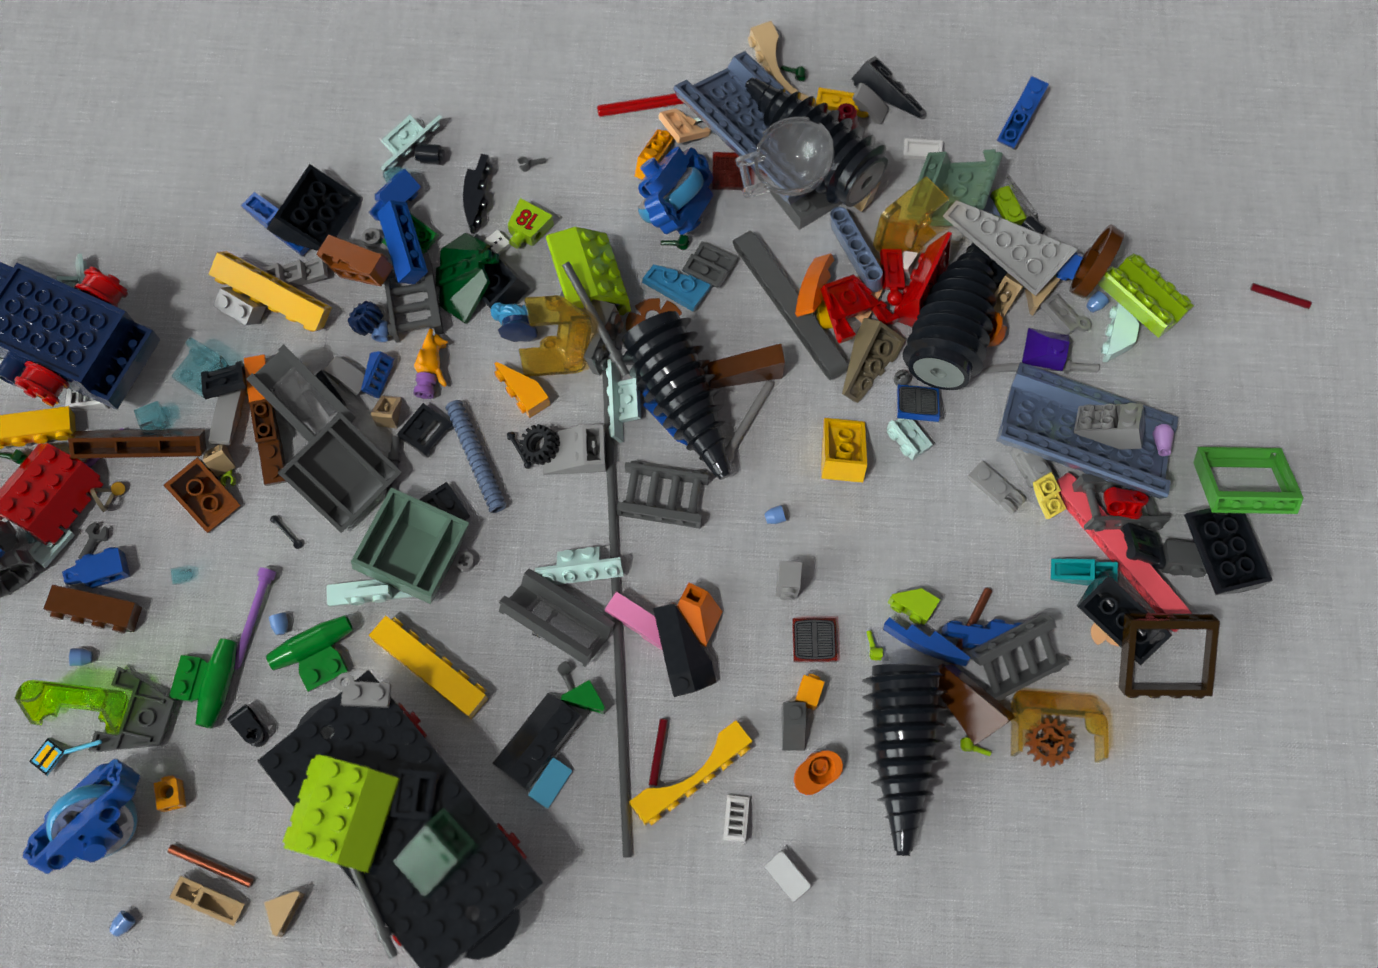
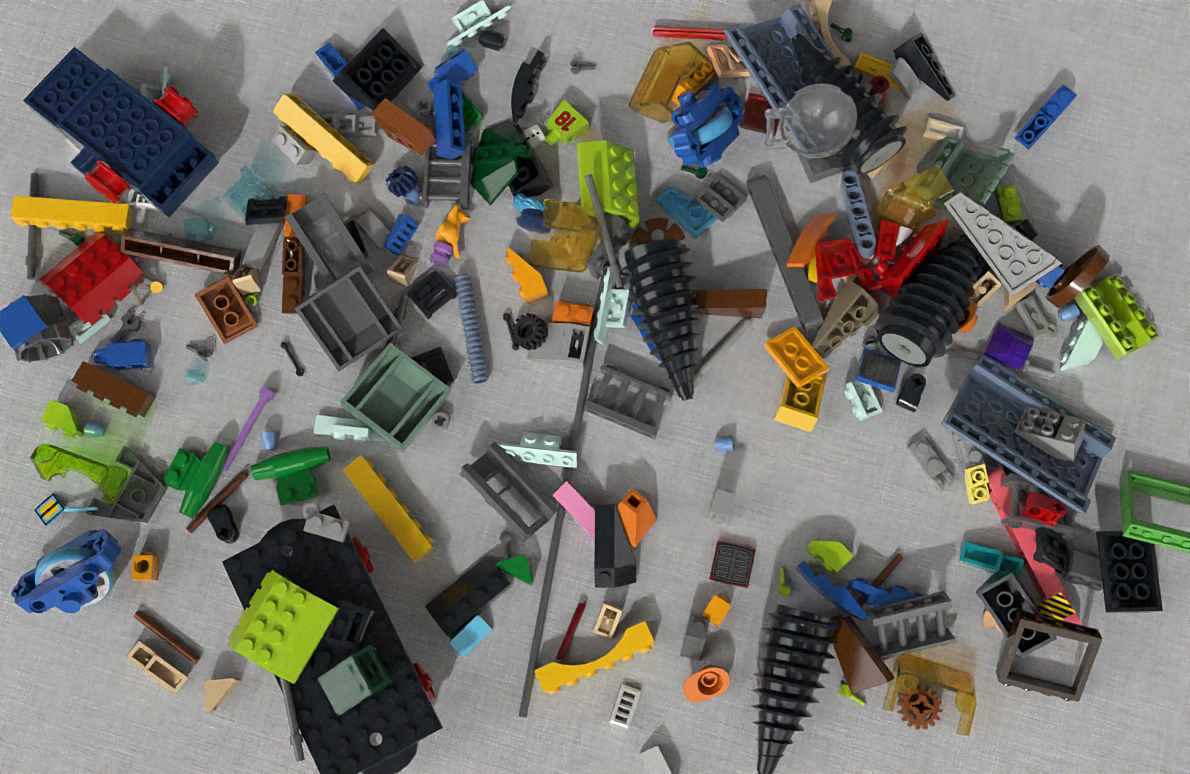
camera: 15 degrees right, 5 degrees up
medium blue hose [109,910,136,937] -> none
lavender cone [1152,424,1174,456] -> none
none -> lime slope [40,399,84,438]
none -> dark grey hand [186,345,213,361]
none -> copper bar [186,472,248,534]
none -> orange brick [552,300,593,329]
none -> tan slope [593,601,623,639]
none -> clear yellow windscreen [628,41,709,123]
none -> light orange plate [764,326,830,389]
none -> black piece [896,373,926,413]
none -> sticker [1037,592,1076,620]

